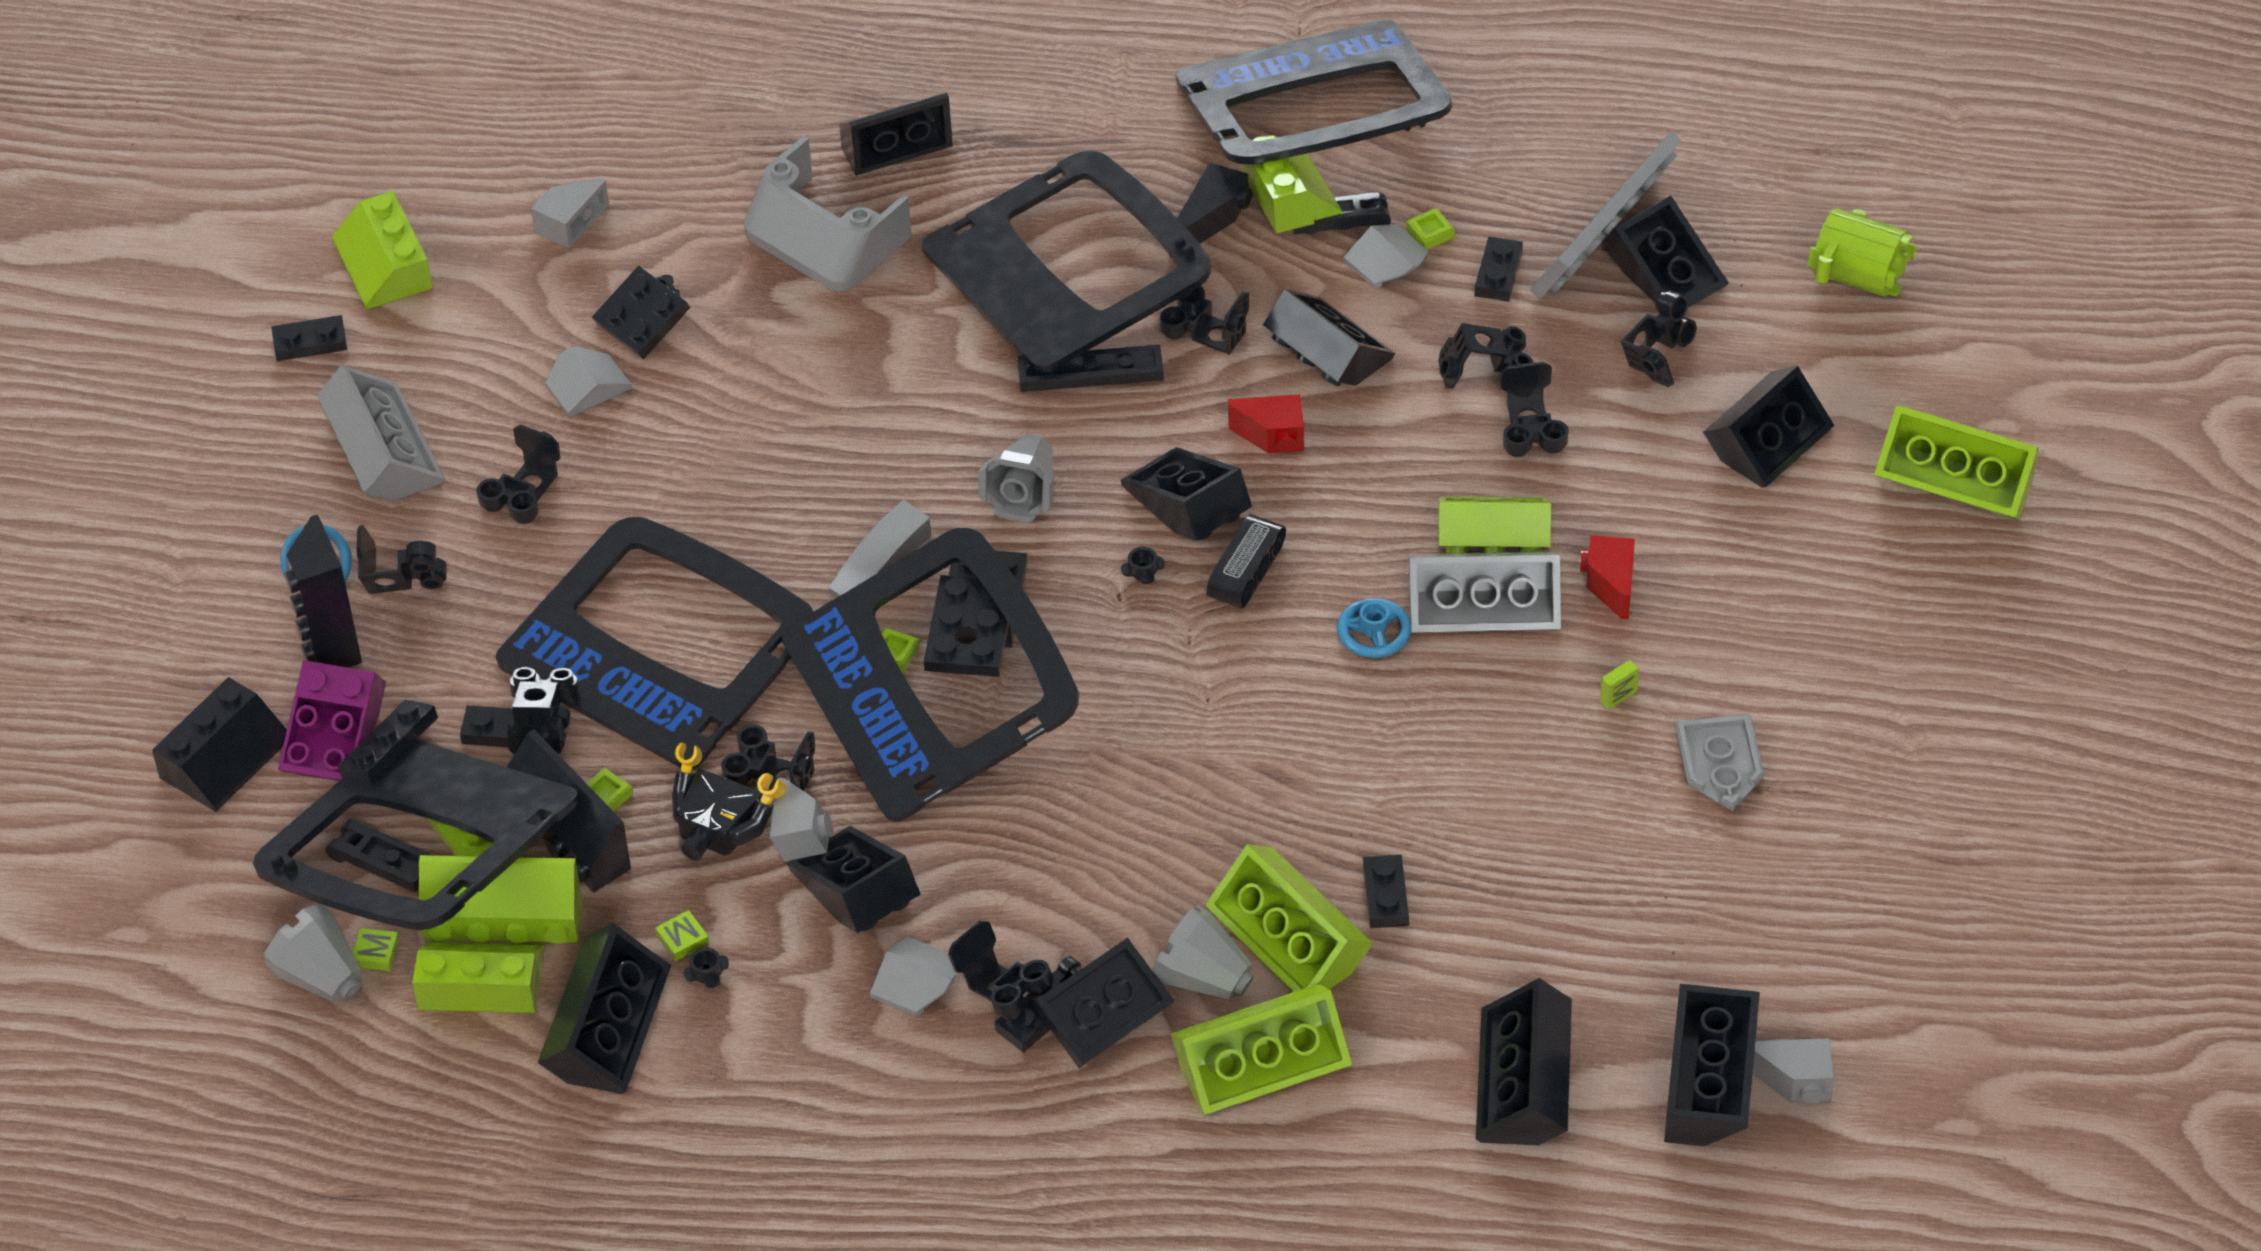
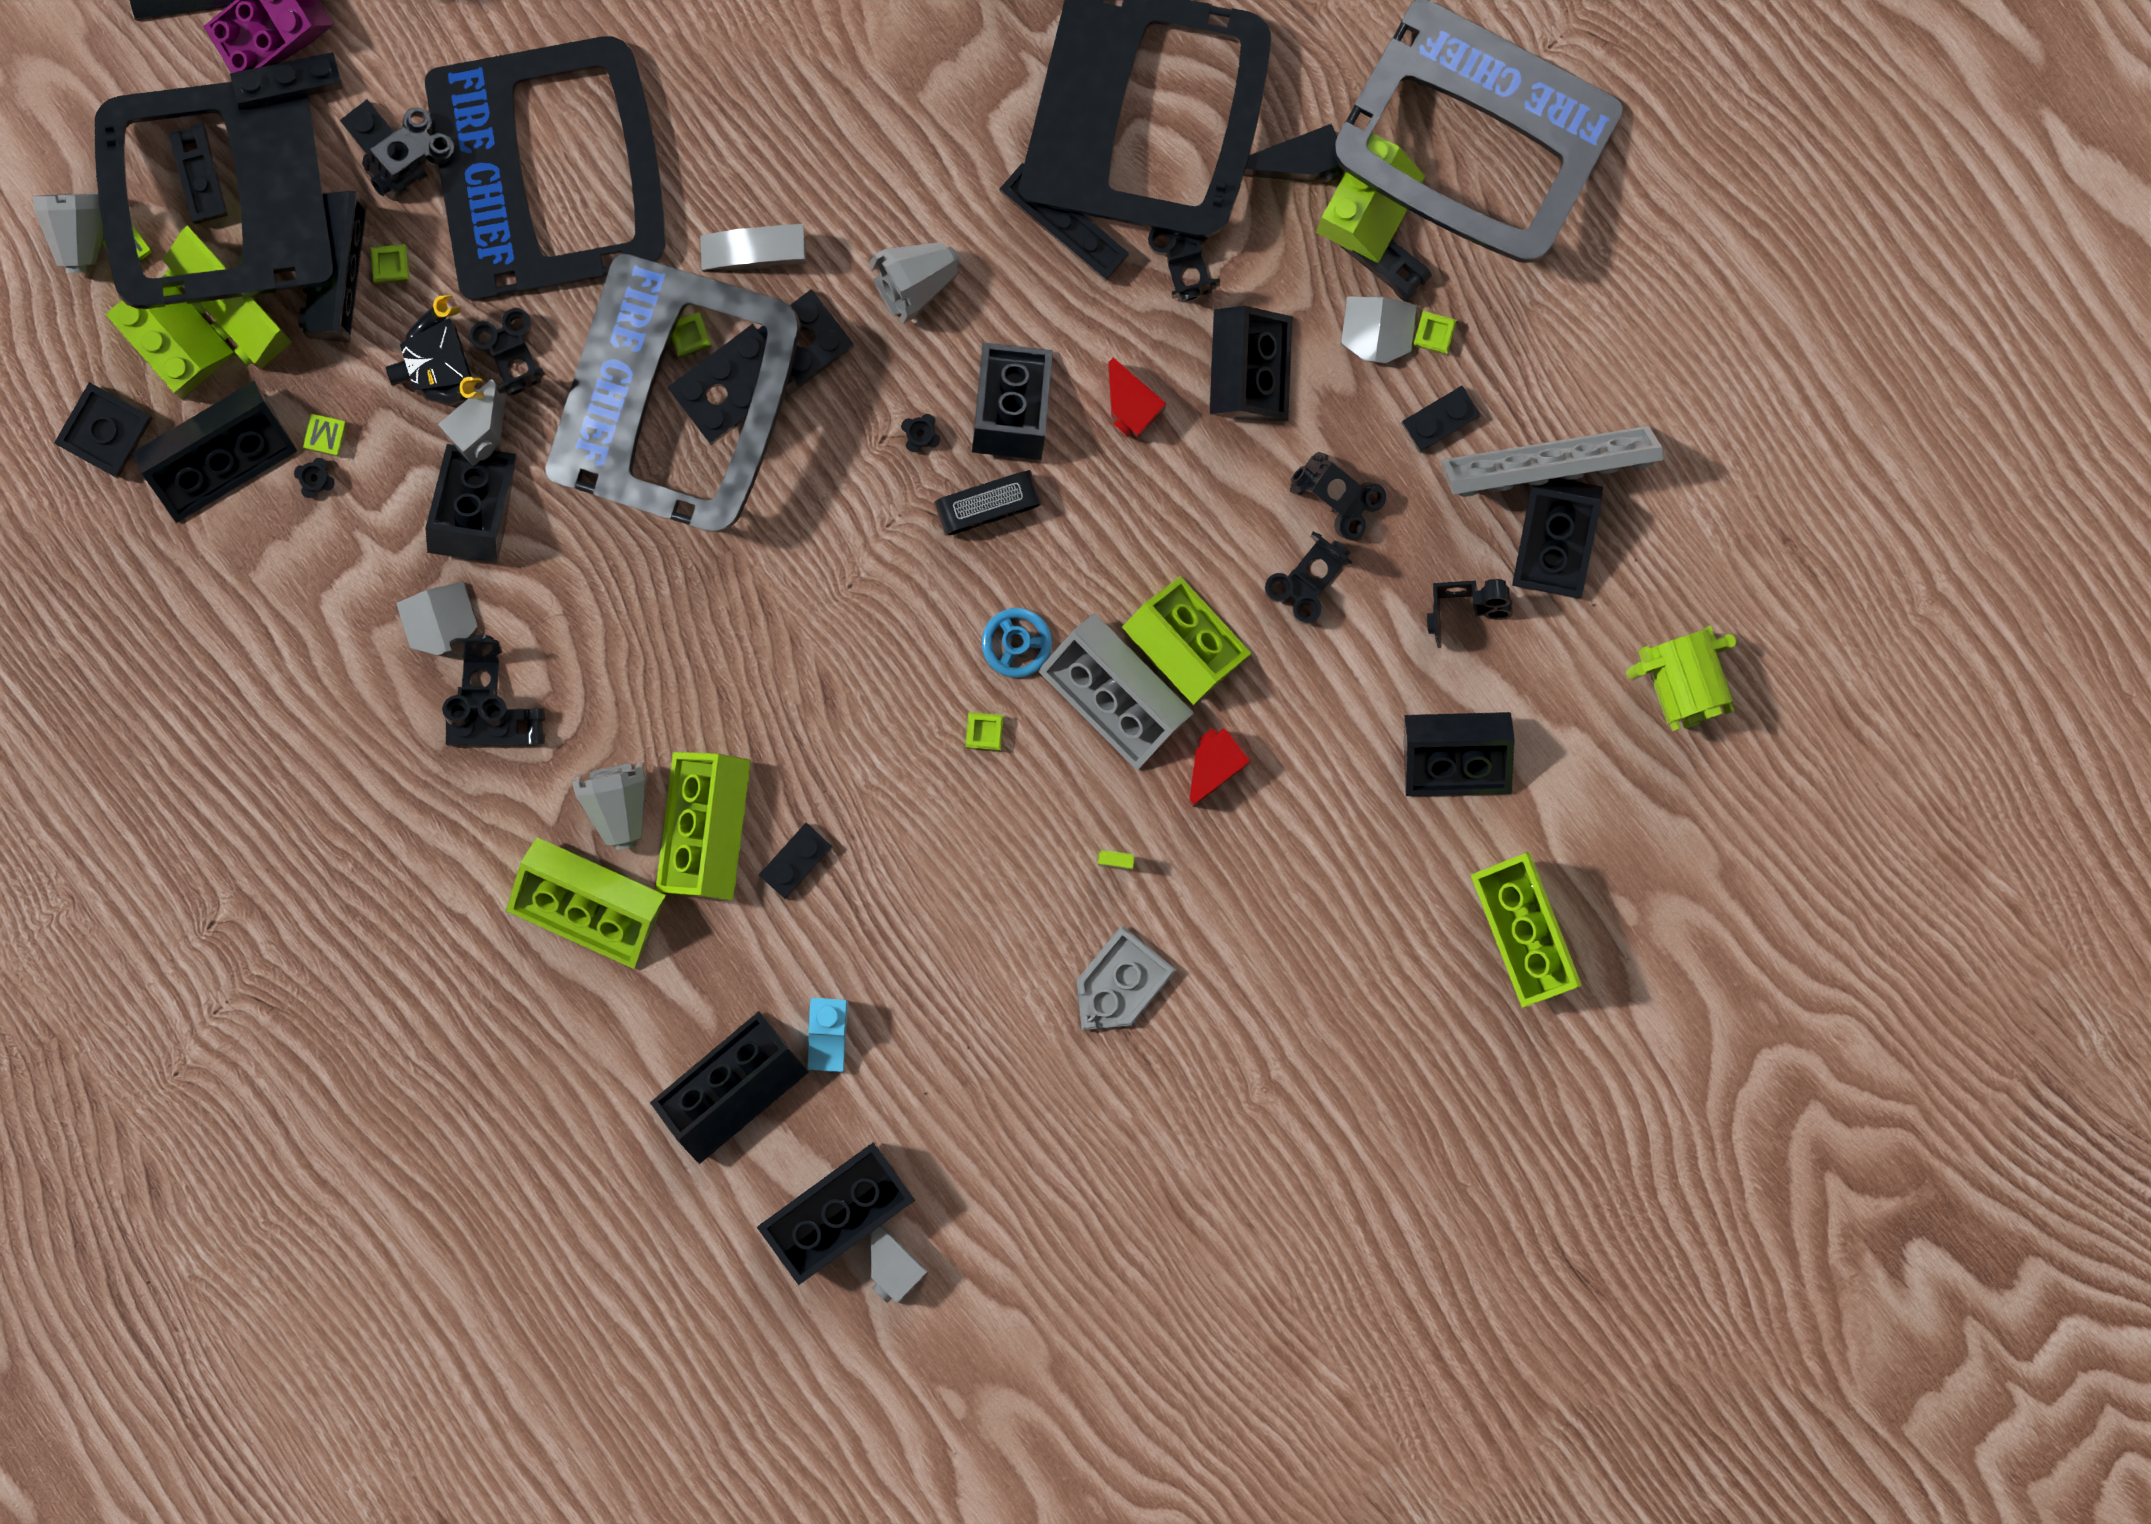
camera: 45 degrees right, 35 degrees up
black plate [1032,937,1174,1069] -> none
none -> black plate [54,382,153,479]
none -> medium azure arch [807,998,849,1072]
none -> lime tile [965,712,1004,751]

